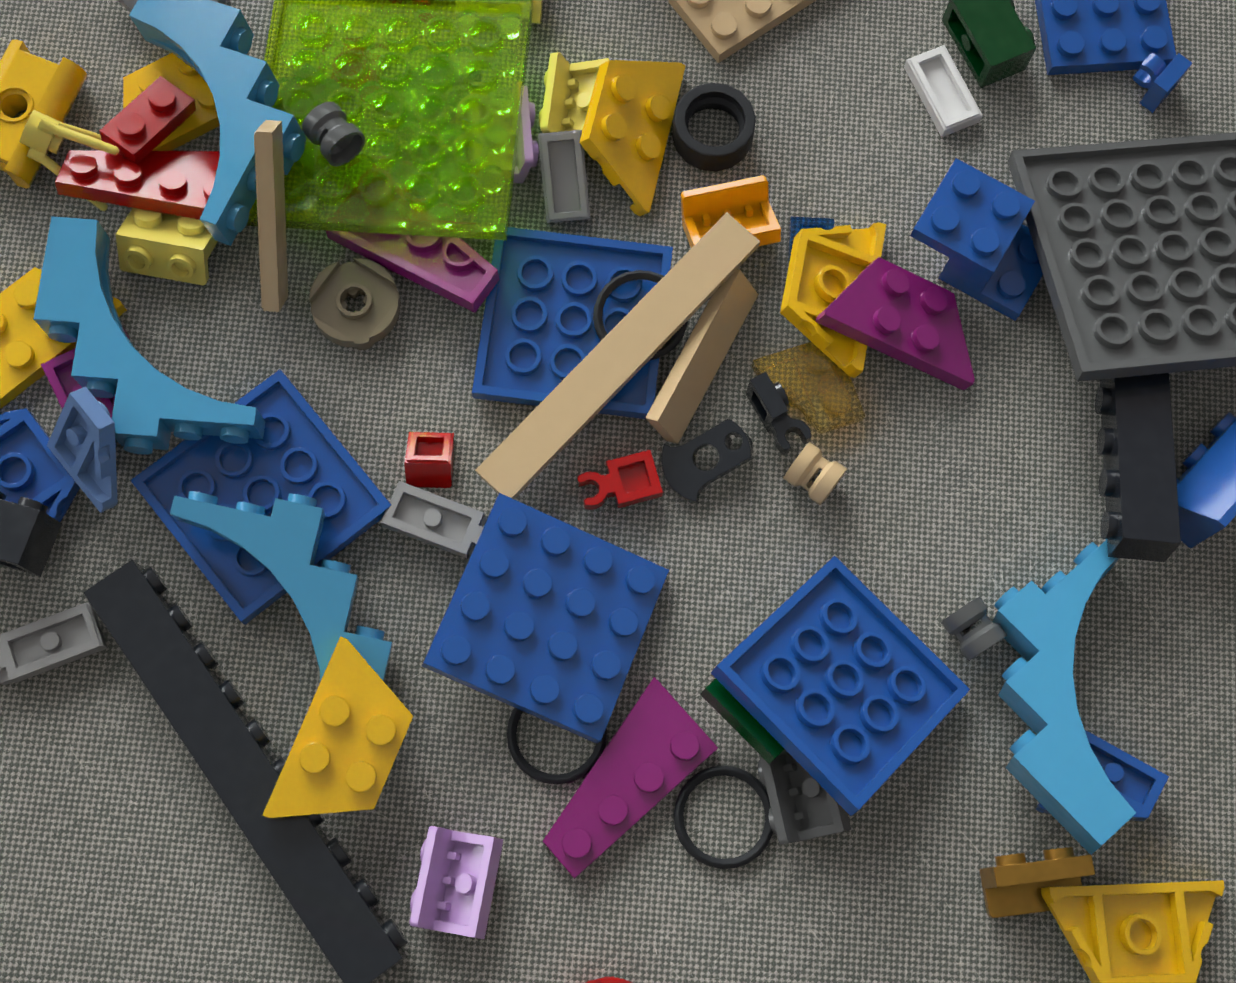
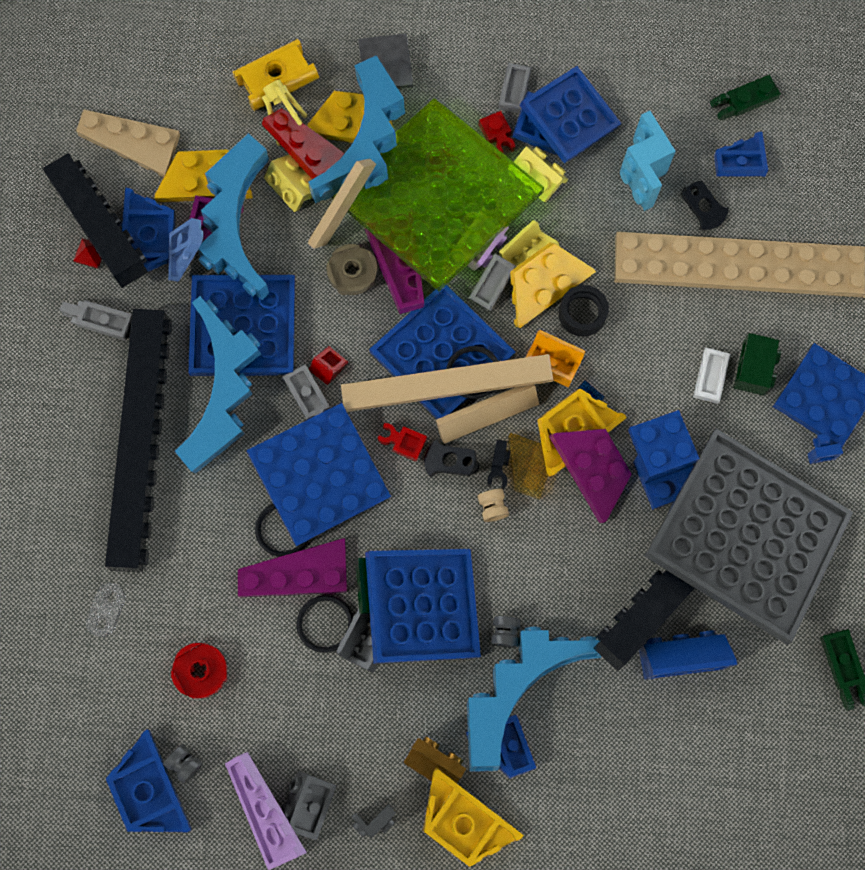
camera: 40 degrees right, 0 degrees up
red plate [99,76,196,164] -> none
yellow wing [262,636,413,818] -> none
dark grey wheel [302,102,365,166] -> none
lavender bracket [409,826,503,939] -> none

